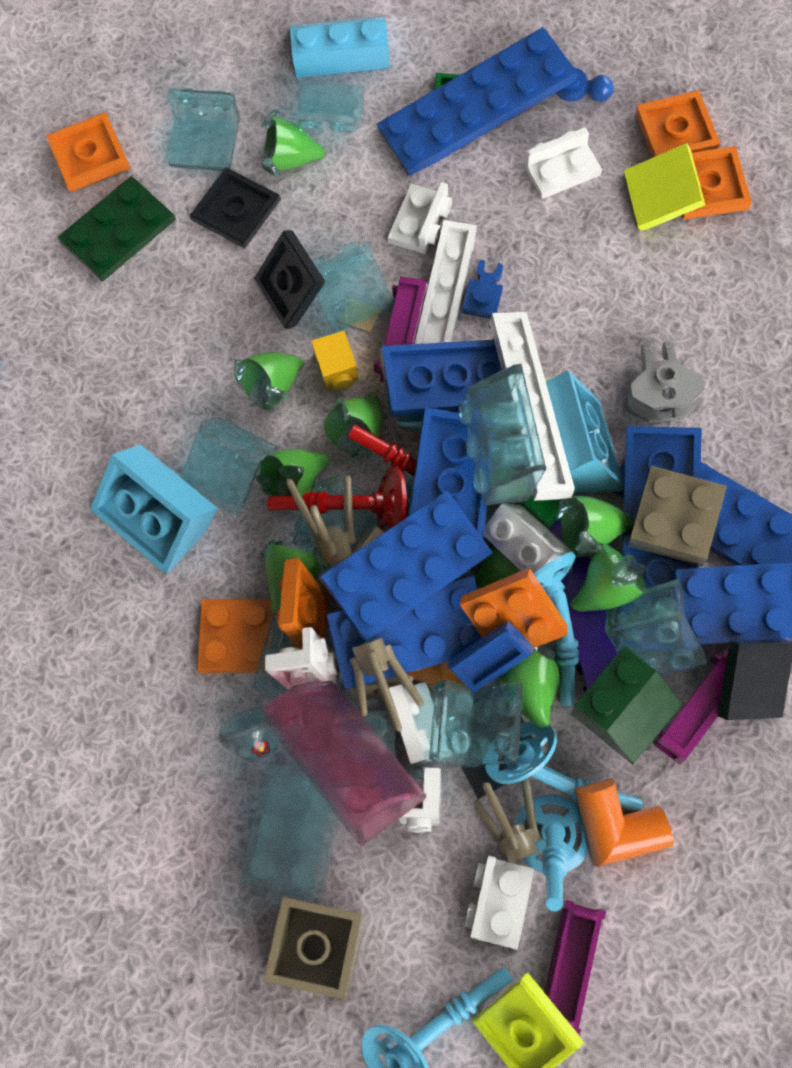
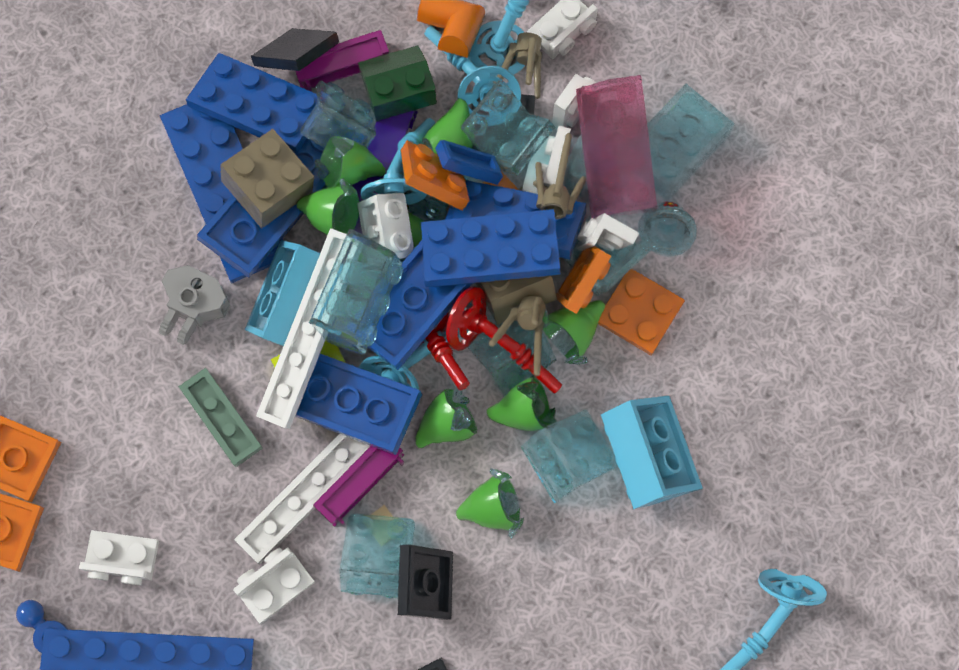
camera: 155 degrees left, 5 degrees up
dark tan brick [263,897,366,1000] -> none
yellow brick [311,330,359,391] -> none
blue plate [462,260,503,319] -> none
neon yellow tile [624,143,705,230] -> none
none -> sand green plate [178,368,263,467]

